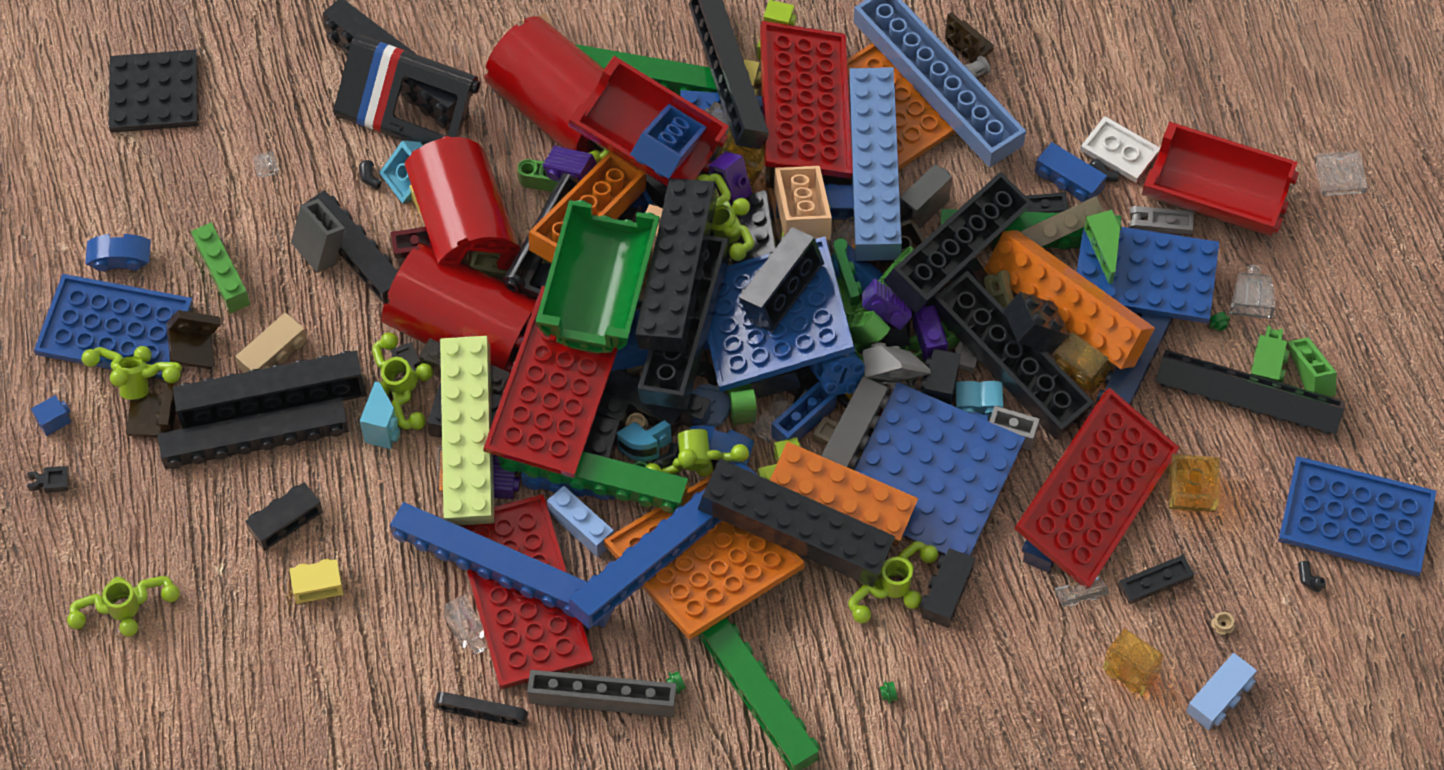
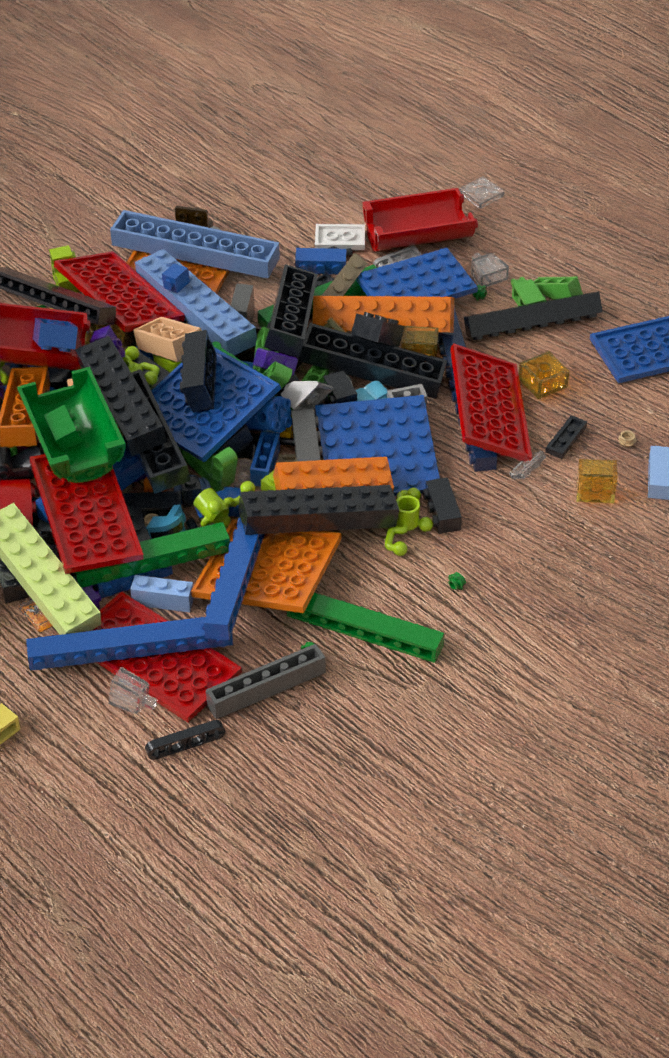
camera: 35 degrees left, 15 degrees down
dark purple brick [912,305,948,361] -> none
bright green slope [1084,210,1122,284] -> none
black arm [1298,561,1326,592] -> none
none -> green brick [44,405,83,452]
none -> blue brick [162,263,190,293]

